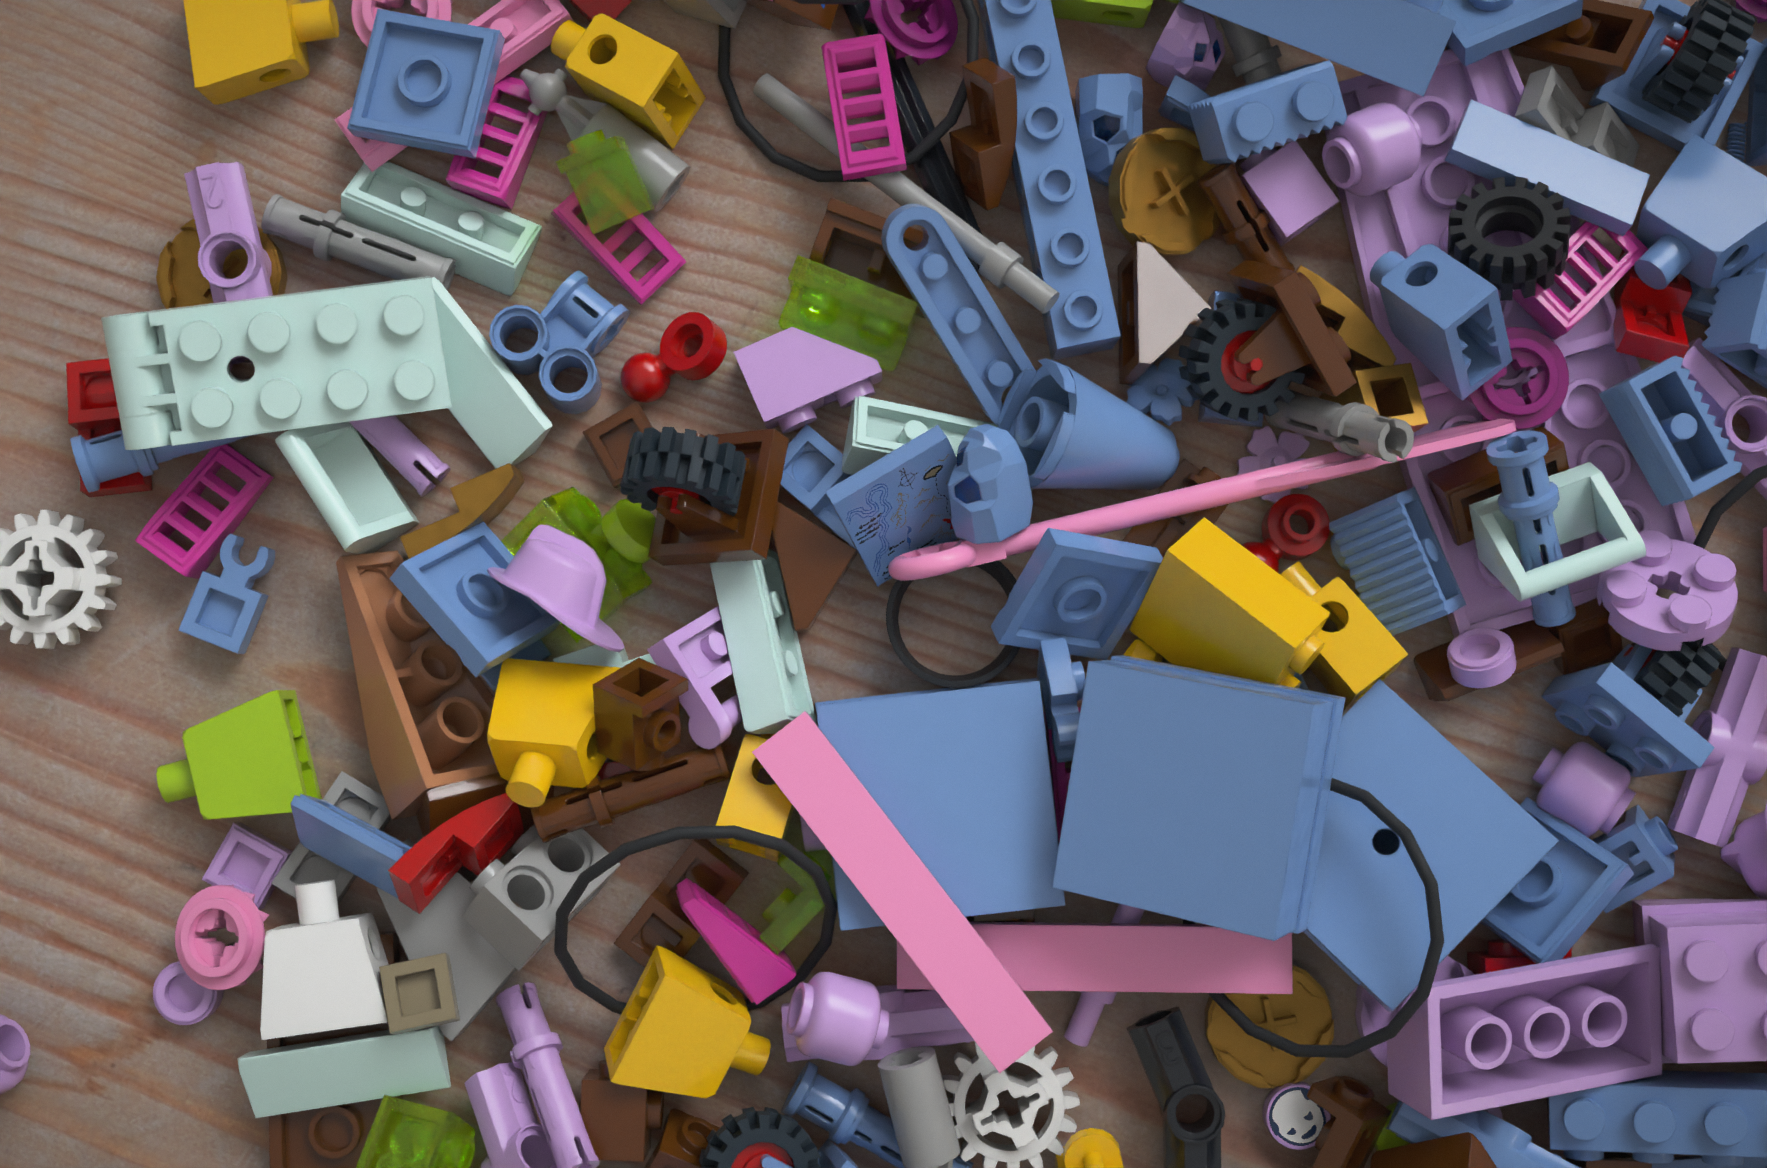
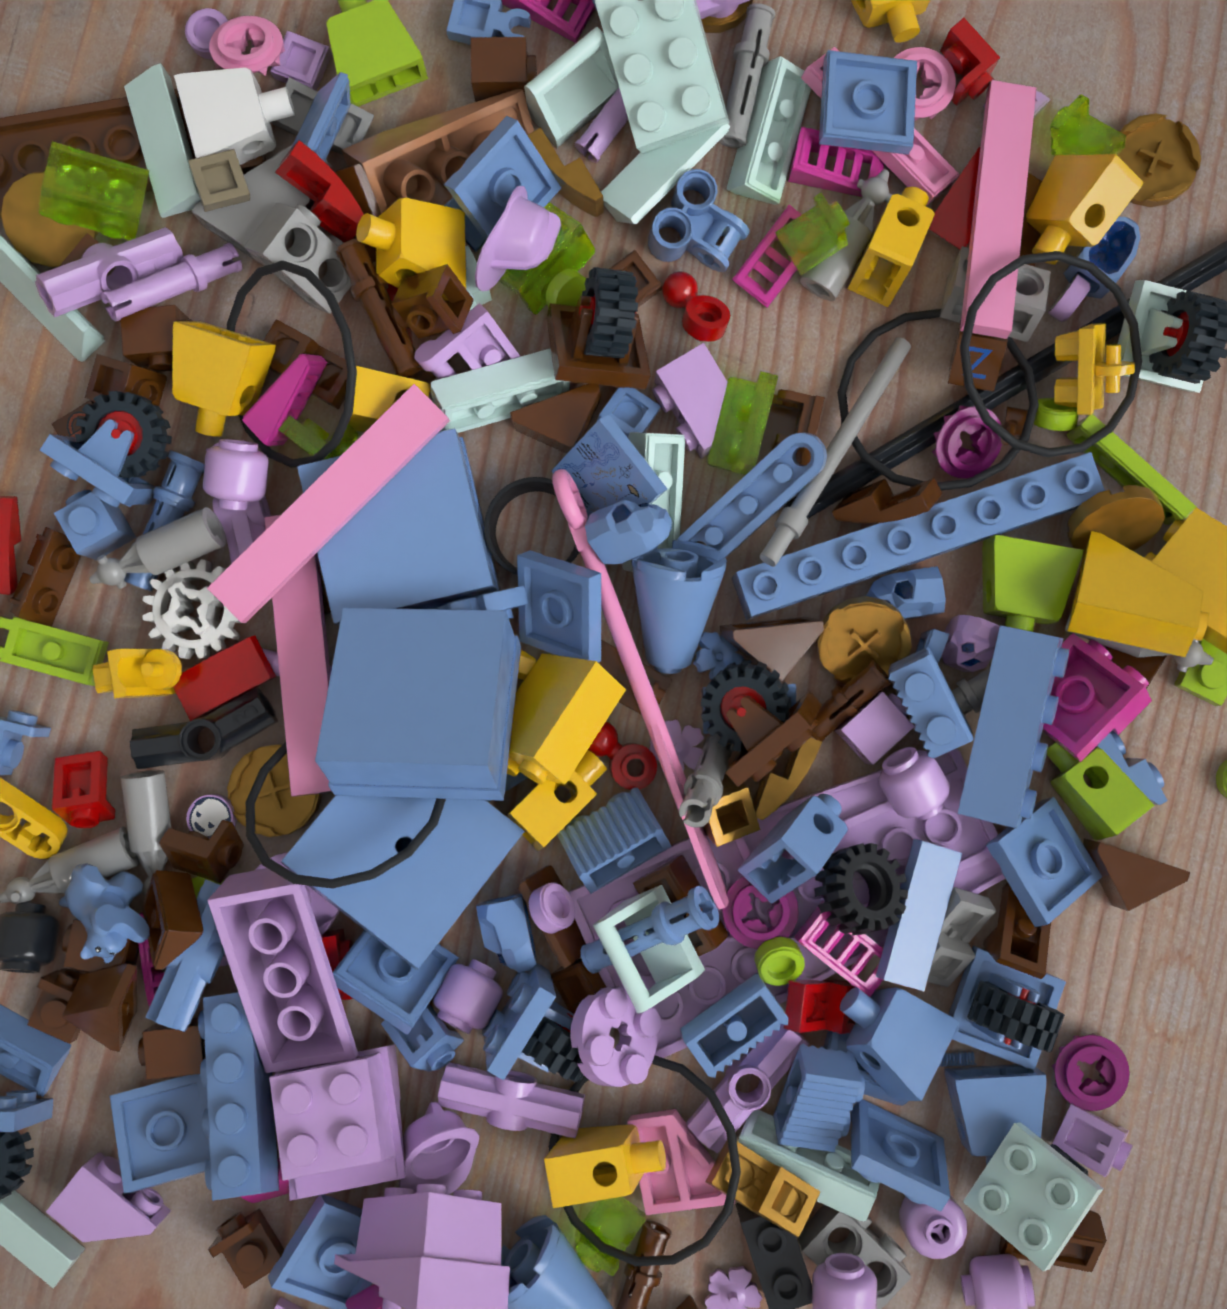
camera: 80 degrees right, 0 degrees up
dark pink slope [821,34,907,181] -> none
none -> red slope [173,635,276,721]
none -> reddish brown brick [471,37,537,102]
none -> medium blue rock [476,894,537,973]
none -> lime tile [754,937,805,986]

